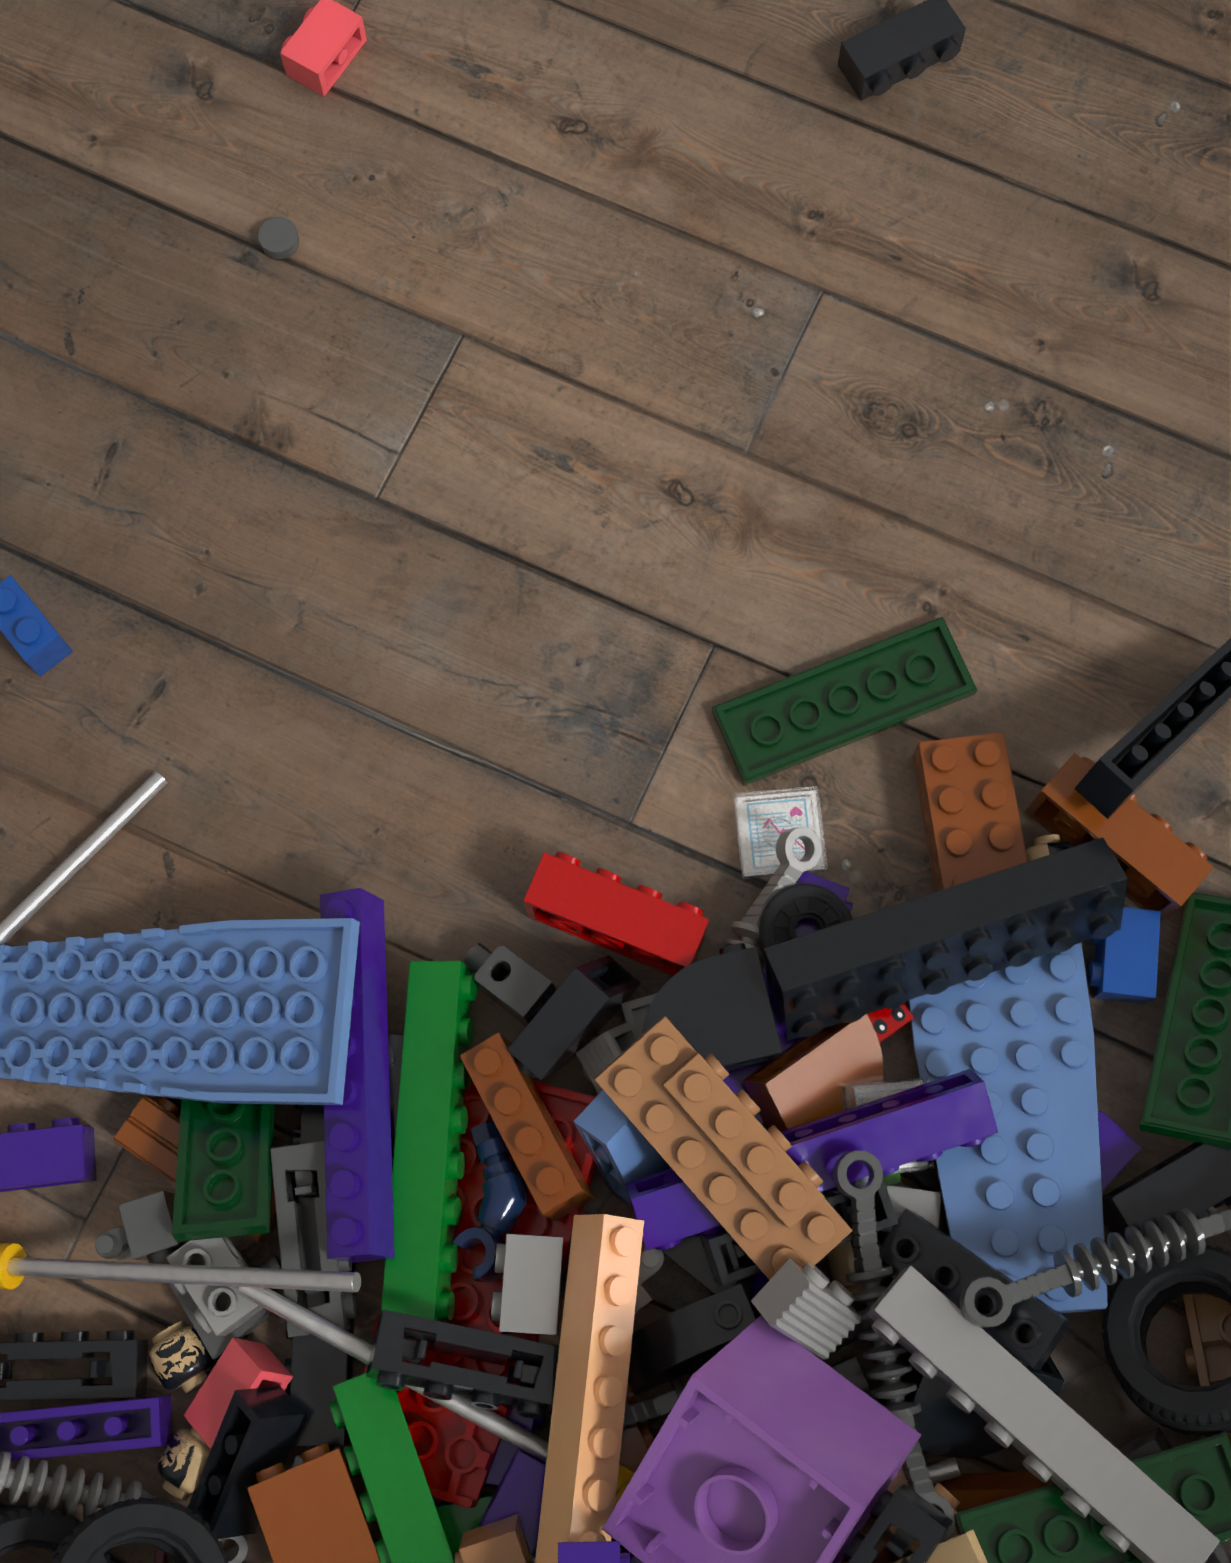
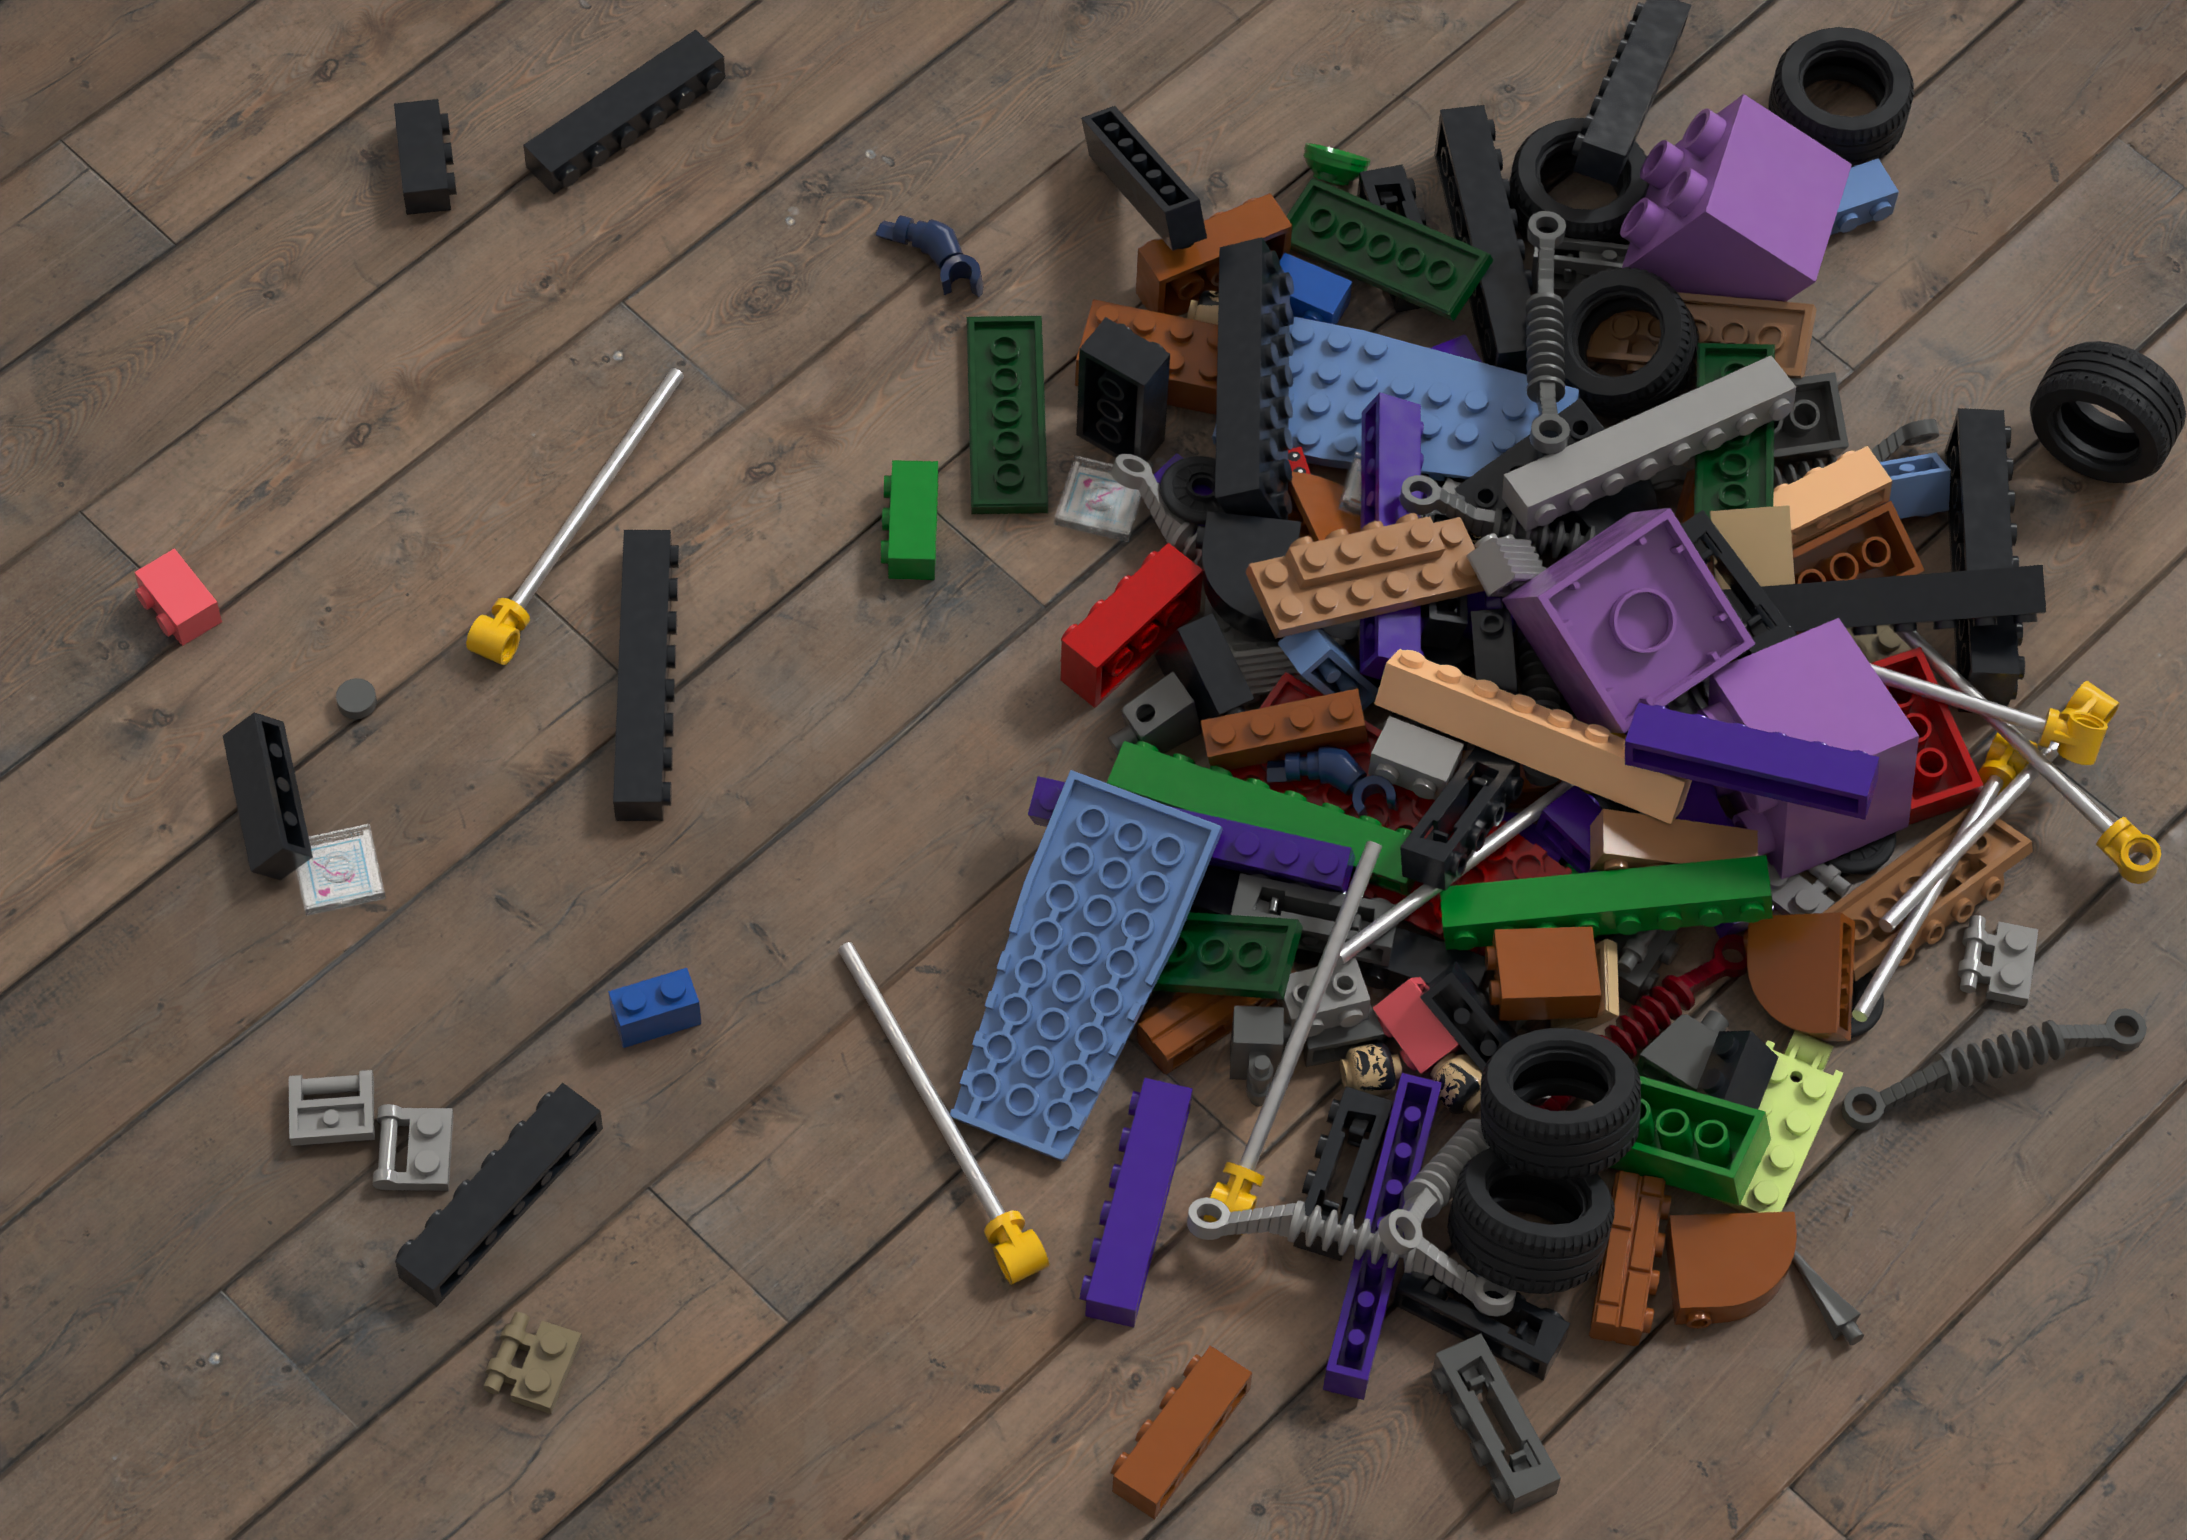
camera: 75 degrees left, 15 degrees down
none -> black brick [223,712,313,880]
none -> clear tile [296,823,386,916]
none -> flat silver piece [466,368,684,665]
none -> black brick [523,30,726,194]
none -> black brick [613,530,679,821]
none -> dark blue piece [876,215,984,297]
none -> green brick [881,460,939,580]
none -> black brick [1076,317,1170,462]

